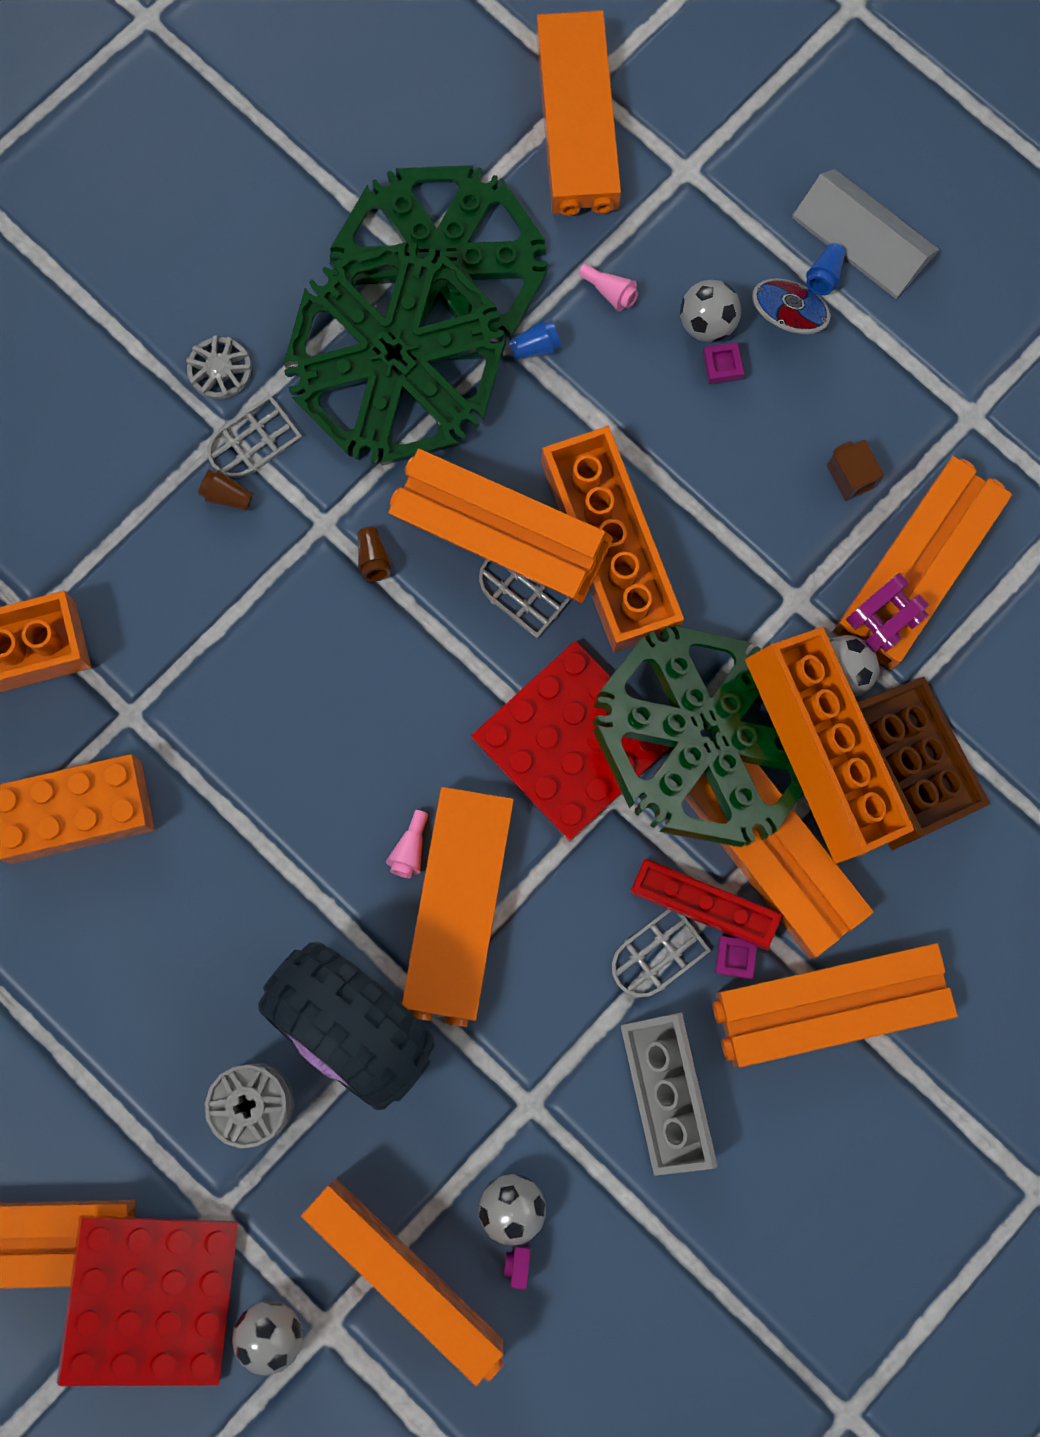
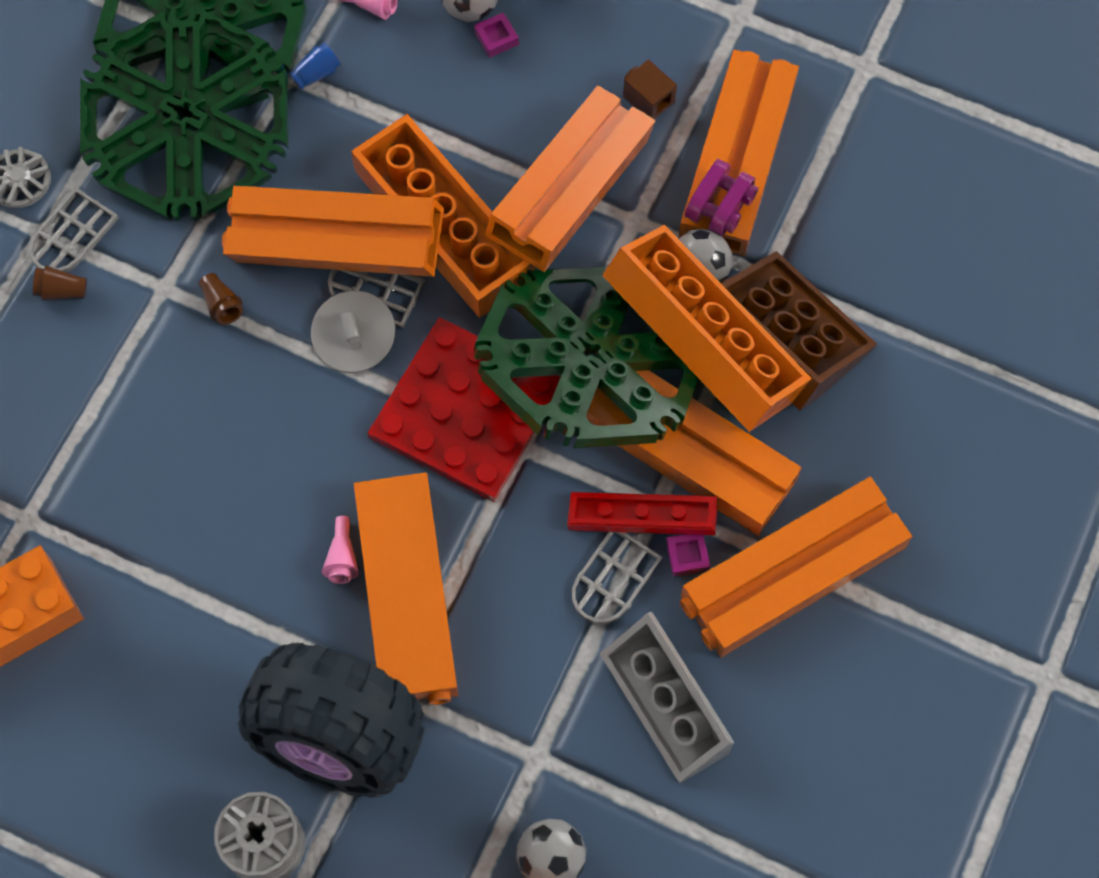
camera: 15 degrees left, 10 degrees down
none -> light grey shield [311,291,395,373]
none -> orange brick [485,86,656,272]

